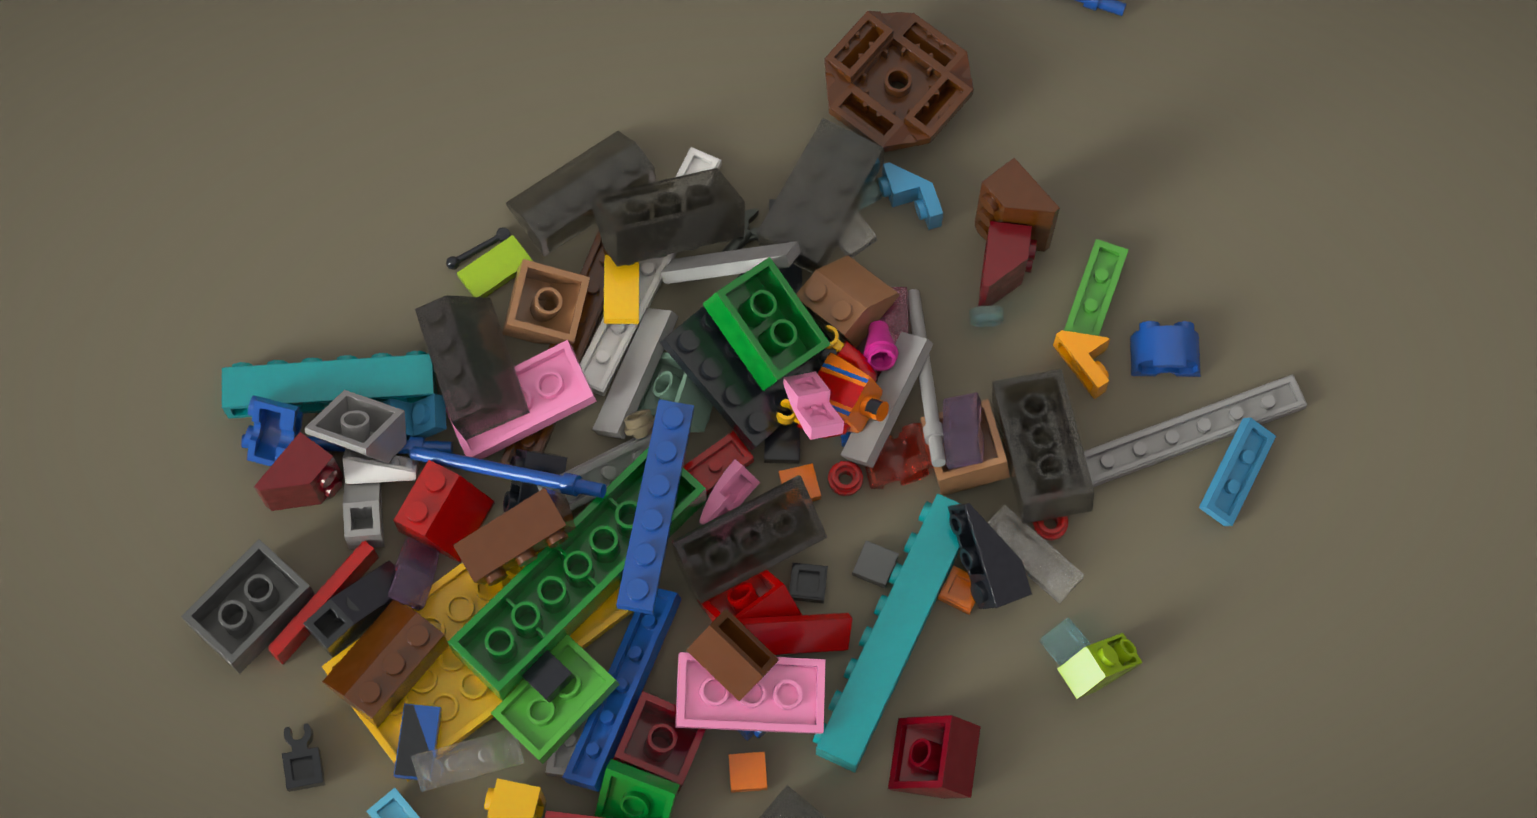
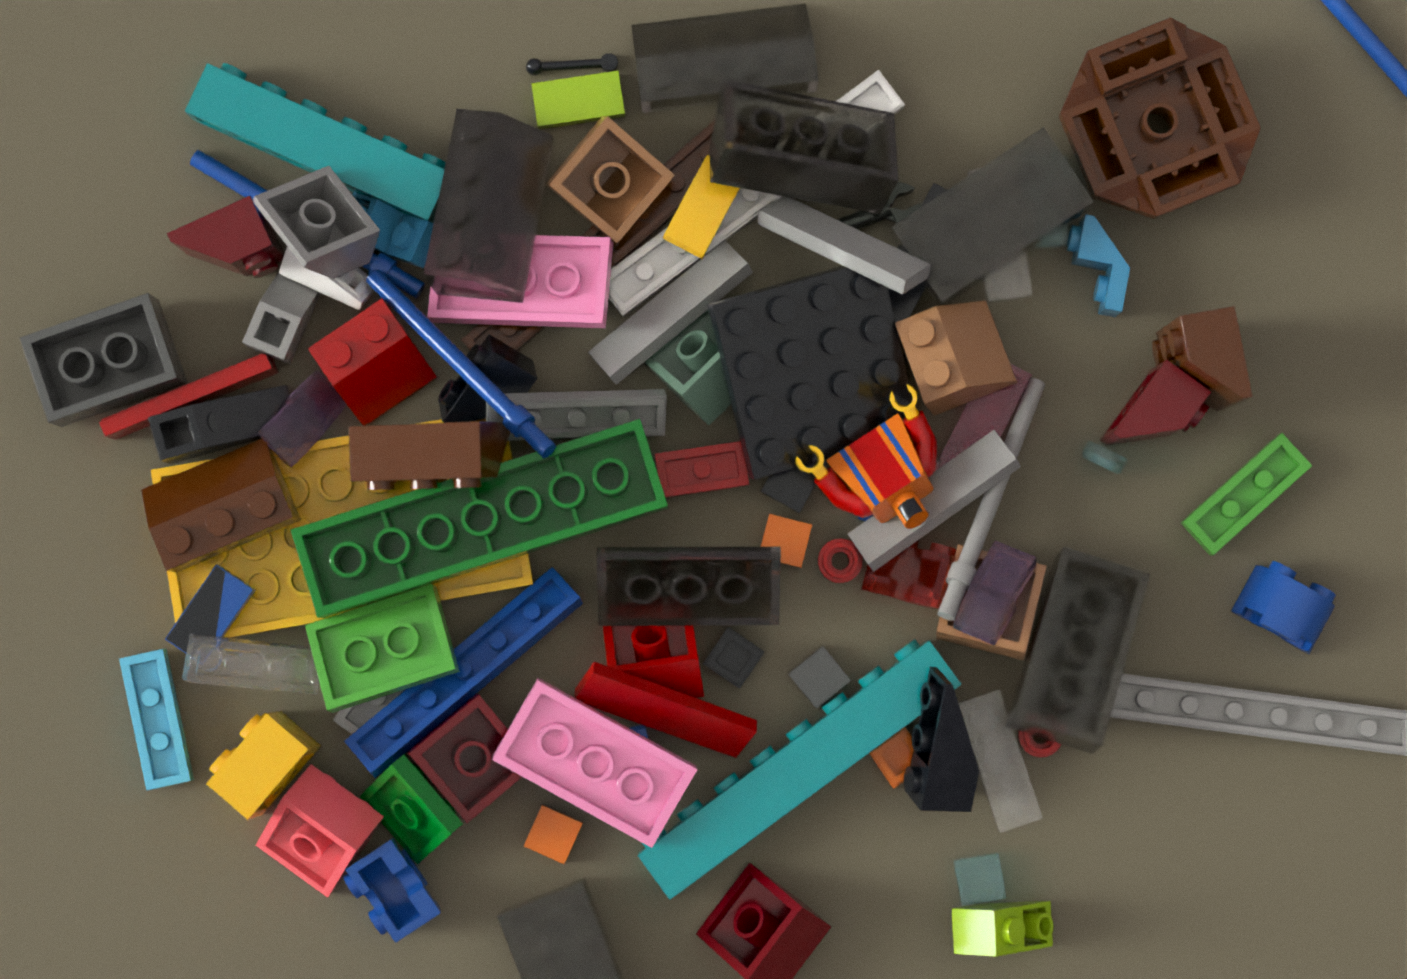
camera: 30 degrees right, 15 degrees up
blue cylinder [244,395,303,466] -> none
black plate [282,723,325,792] -> none
black tile [522,650,575,703] -> none
blue plate [616,399,694,615] -> none
dark tan plate [624,409,655,439] -> none
reddish brown brick [686,609,779,701] -> none
bright pink slope [699,459,760,542] -> none
green brick [703,257,831,391] -> none
bright pink slope [783,371,844,440] -> none
dark pink cone [863,320,899,371] -> none
light orange slope [1053,330,1110,399] -> none
dark azure plate [1199,417,1276,526] -> none

